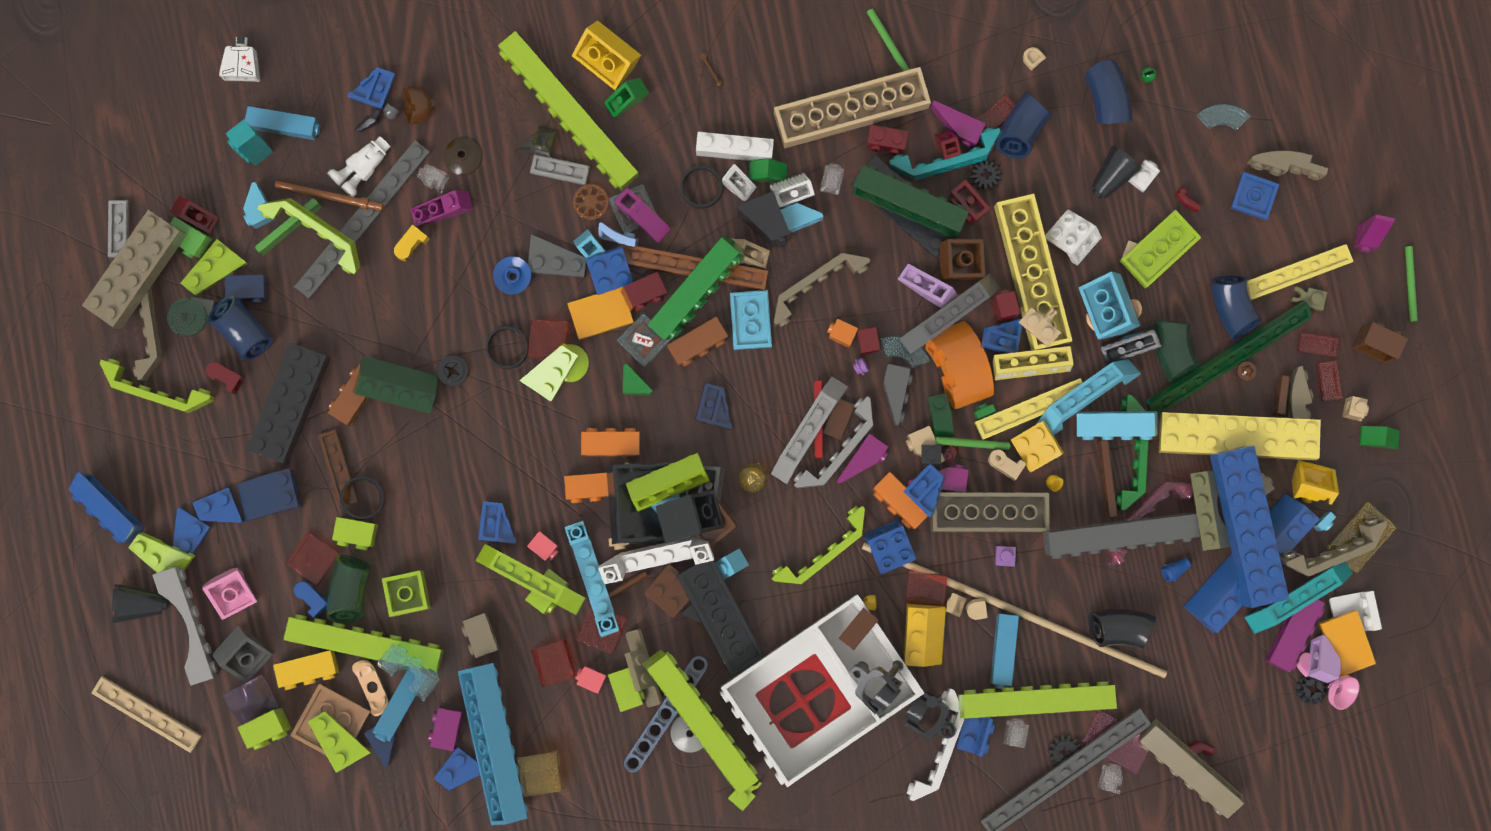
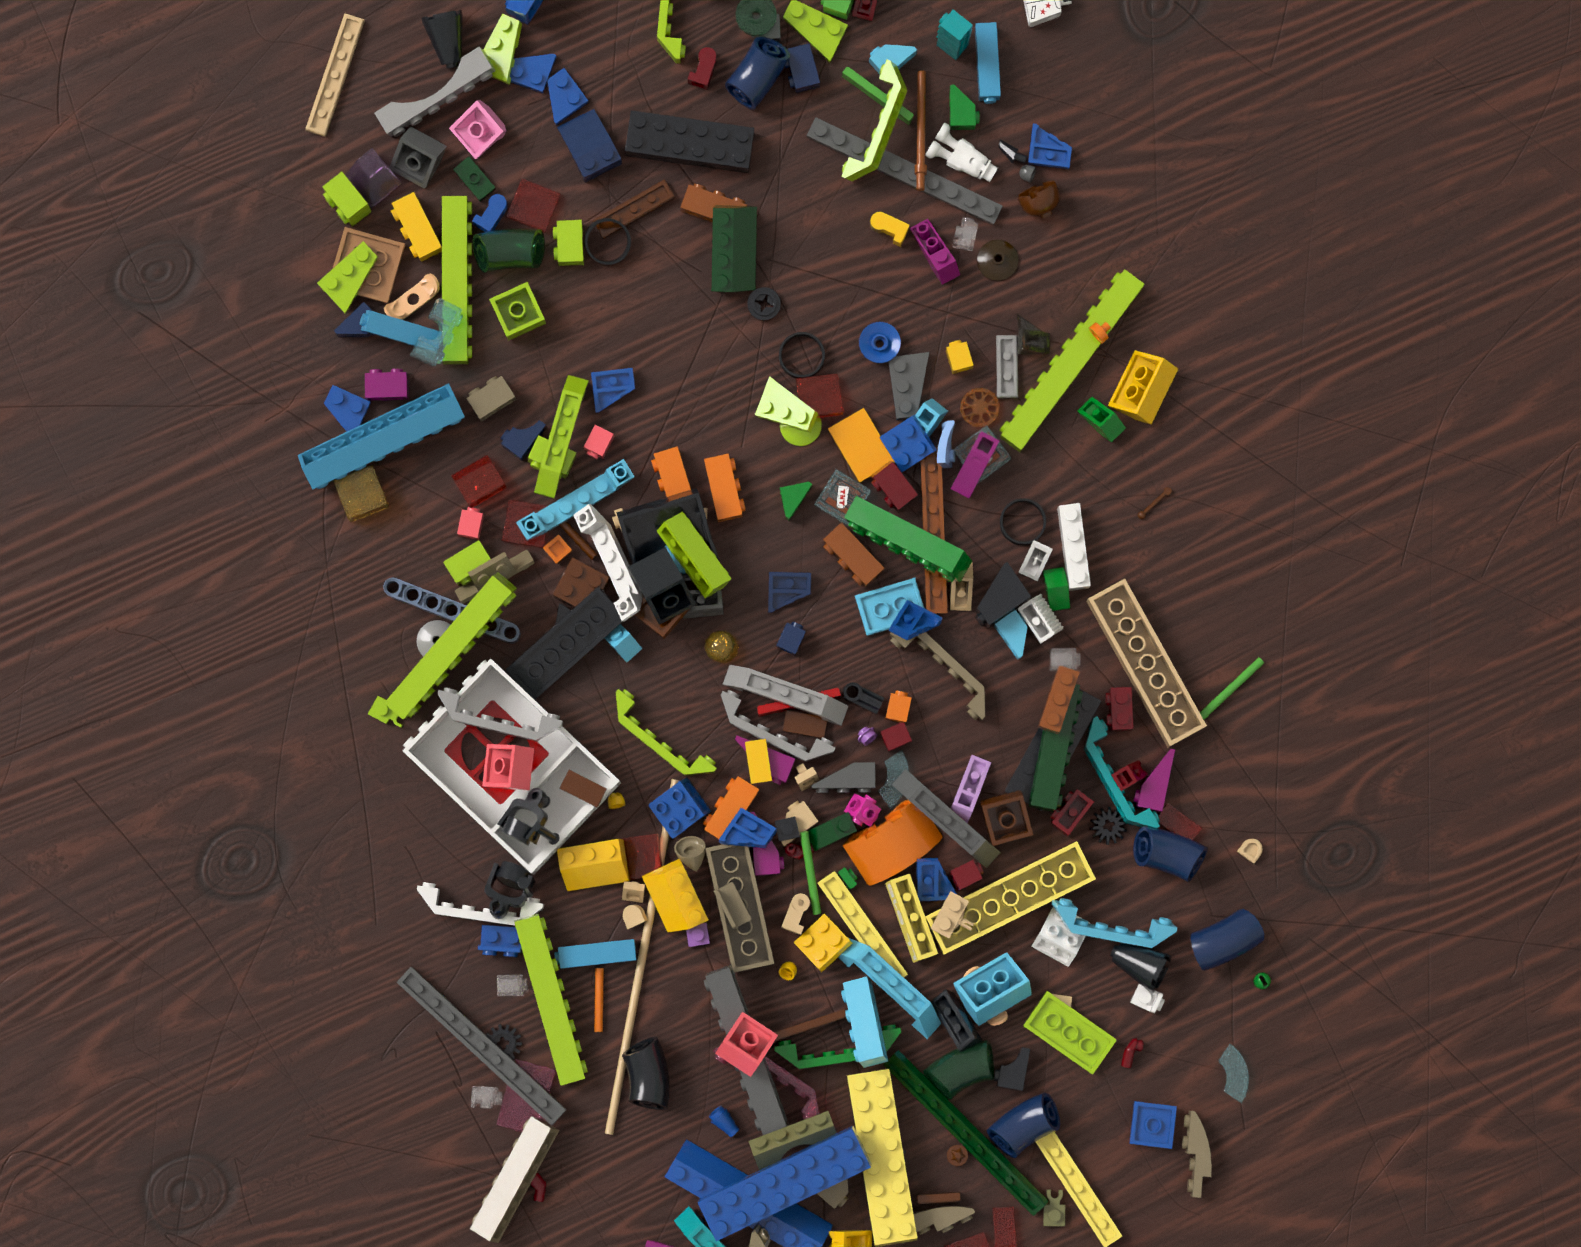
camera: 80 degrees right, 0 degrees up
none -> light grey slope [438,688,564,742]
none -> dark green plate [453,156,496,202]
none -> coral slope [482,744,534,791]
none -> dark blue arch [501,420,547,461]
none -> orange plate [543,534,572,564]
none -> orange bar [594,968,604,1032]
none -> yellow slope [642,859,708,932]
none -> dark tan piece [674,836,705,872]
none -> dark tan panel [714,882,752,929]
none -> coral slope [715,1012,778,1077]
none -> yellow tile [745,739,772,784]
none -> dark blue brick [776,621,806,656]
none -> tan tile [795,763,820,791]
none -> black piece [842,682,884,714]
none -> dark pink brick [844,793,881,827]
none -> blue wing [889,600,943,640]
none -> yellow brick [946,340,973,374]
none -> green slope [949,85,979,130]
none -> black arch [994,1047,1030,1091]
none -> dark orange brick [1038,665,1080,734]
none -> medium azure slope [1052,898,1177,948]
none -> orange tile [1089,322,1111,344]

